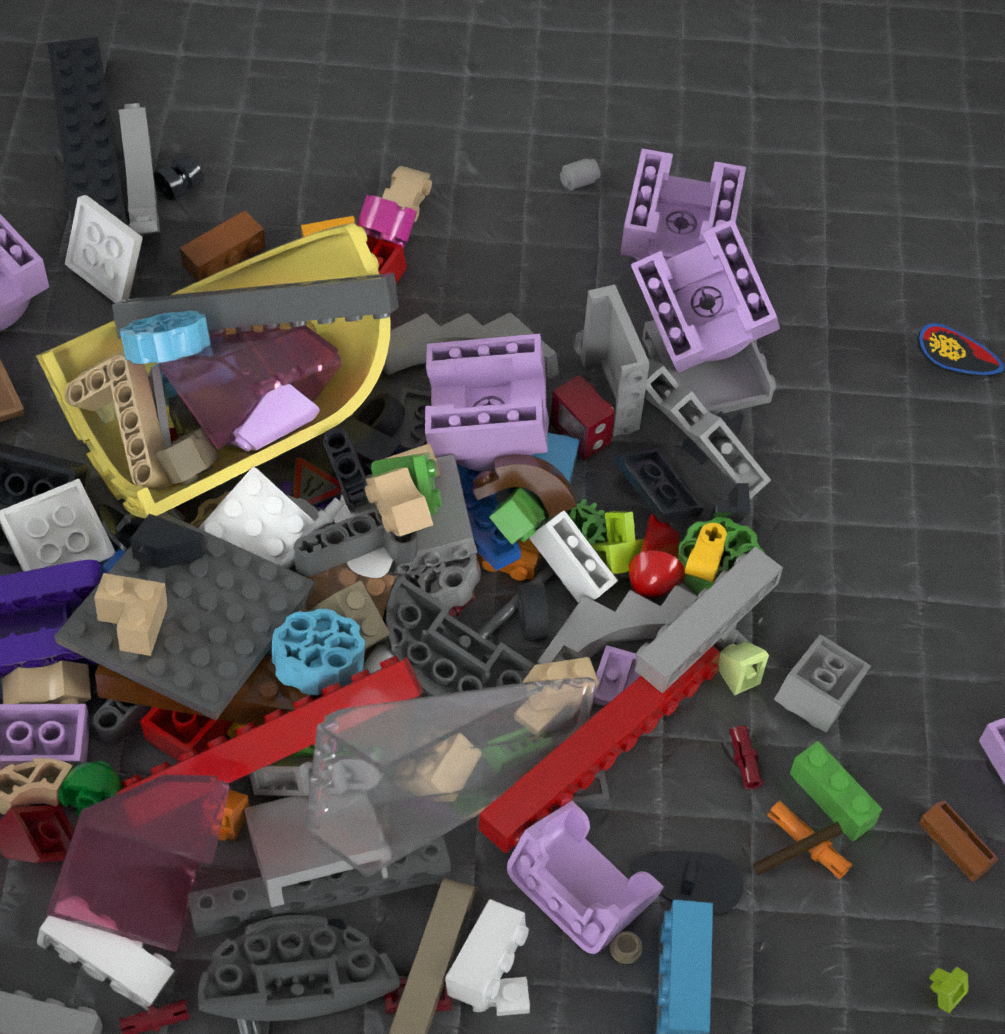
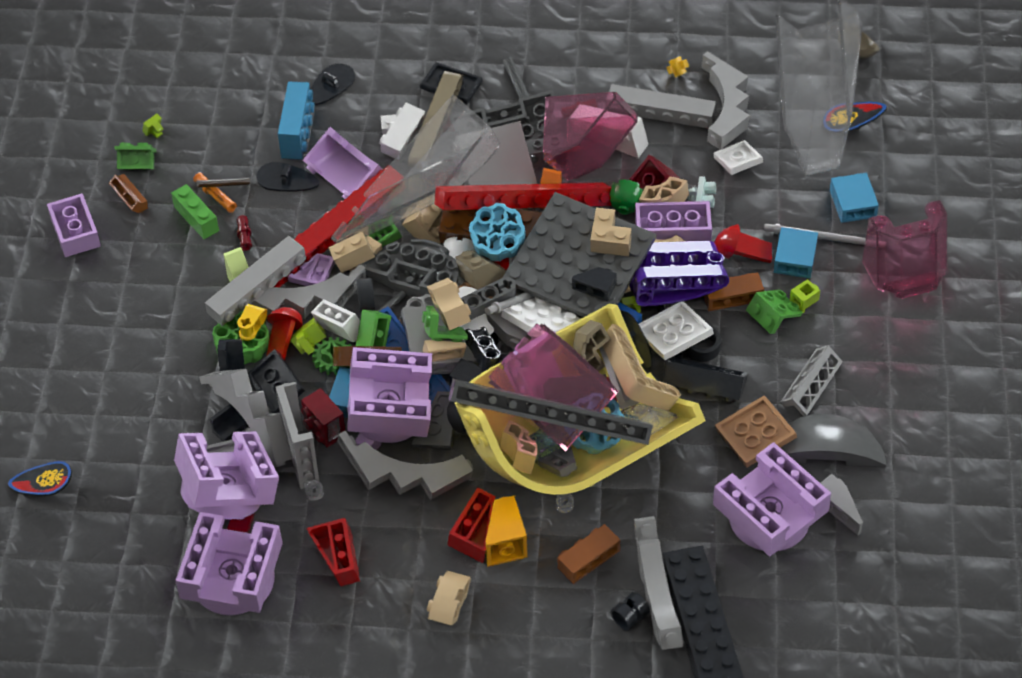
camera: 175 degrees left, 5 degrees down
white plate [65,195,143,303] -> none
medium azure connector [120,311,211,364] -> none
dark pink brick [357,195,417,248] -> none
light grey brick [560,158,600,190] -> none
light grey slope [774,634,871,733] -> none
none -> bright green bracket [114,143,156,170]
none -> red wedge [306,518,360,587]

